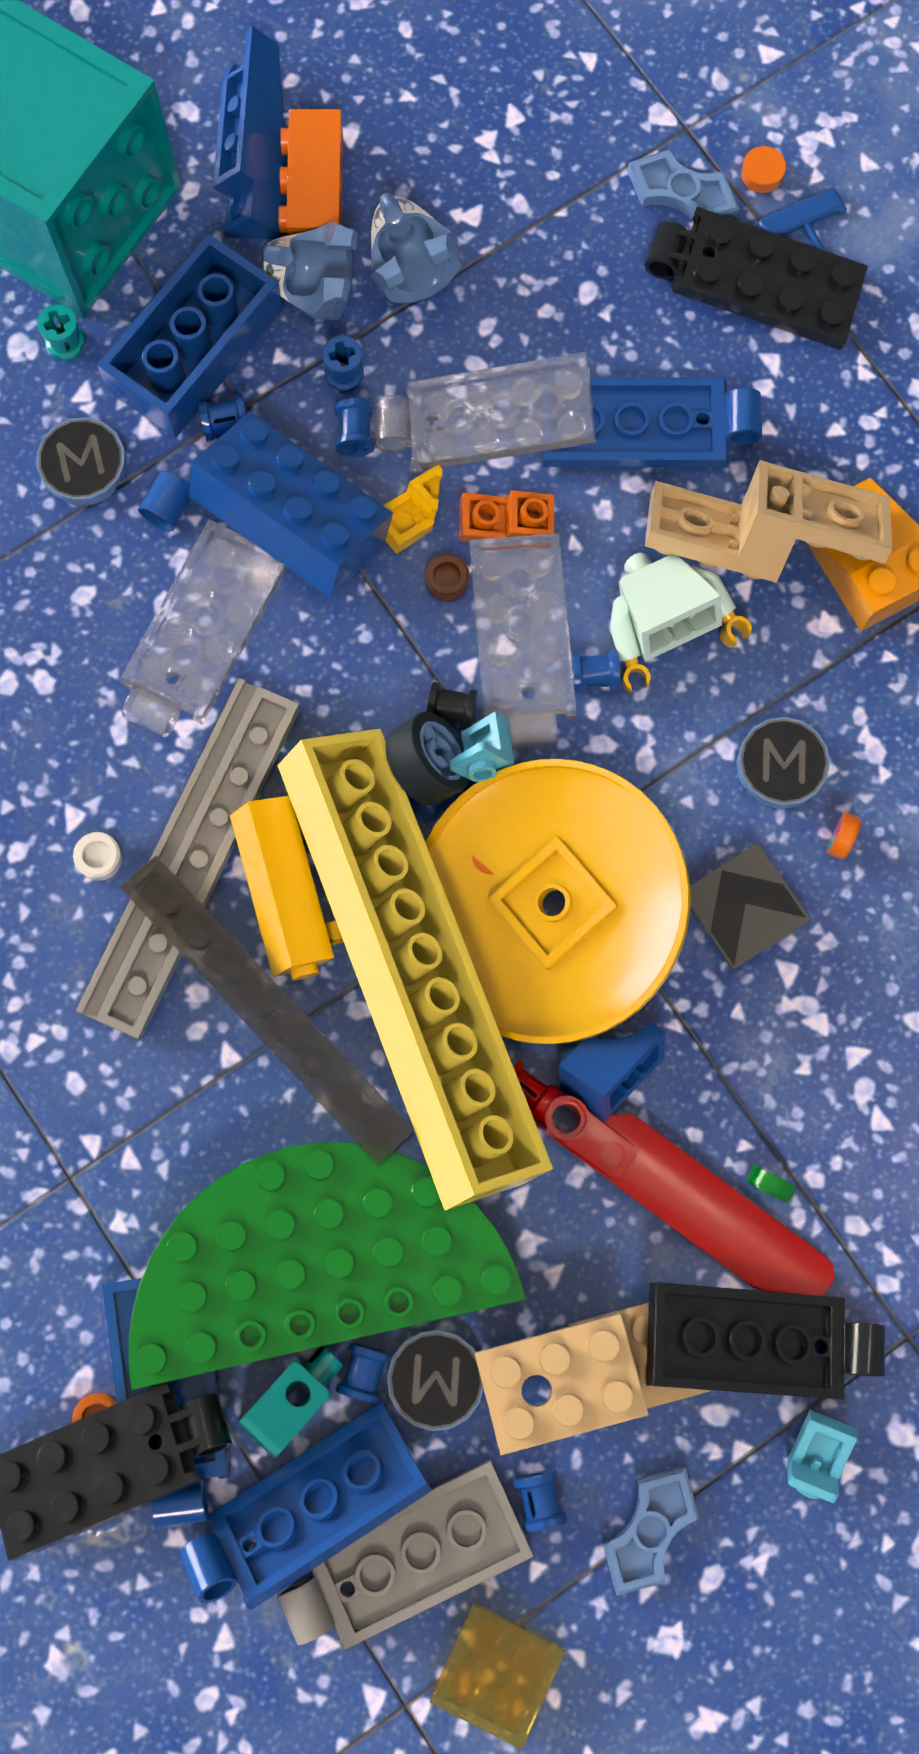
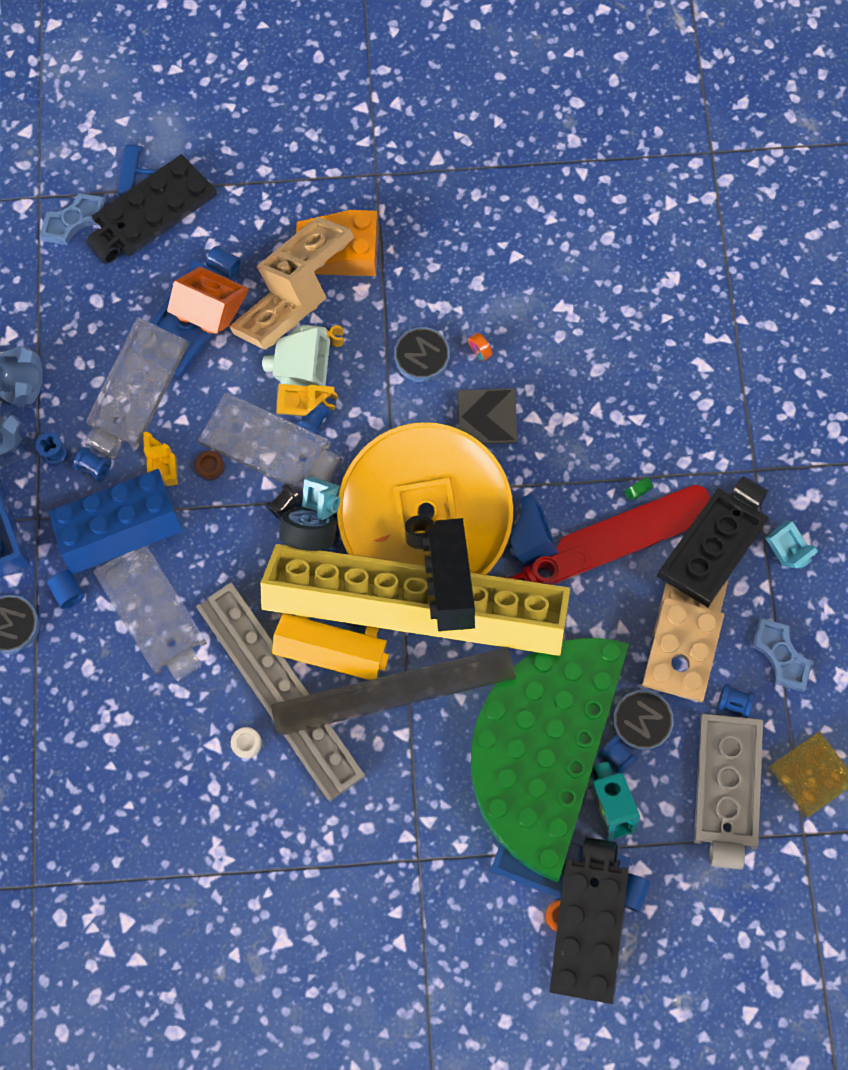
camera: 55 degrees left, 5 degrees down
blue hinge [179,1402,432,1610] -> none
blue bush [198,393,247,442] -> none
orange slope [459,490,554,543] -> none
orange tile [741,146,786,193] -> none
none -> orange slope [167,266,249,334]
none -> yellow slope [276,384,334,416]
none -> black hinge [405,515,475,632]

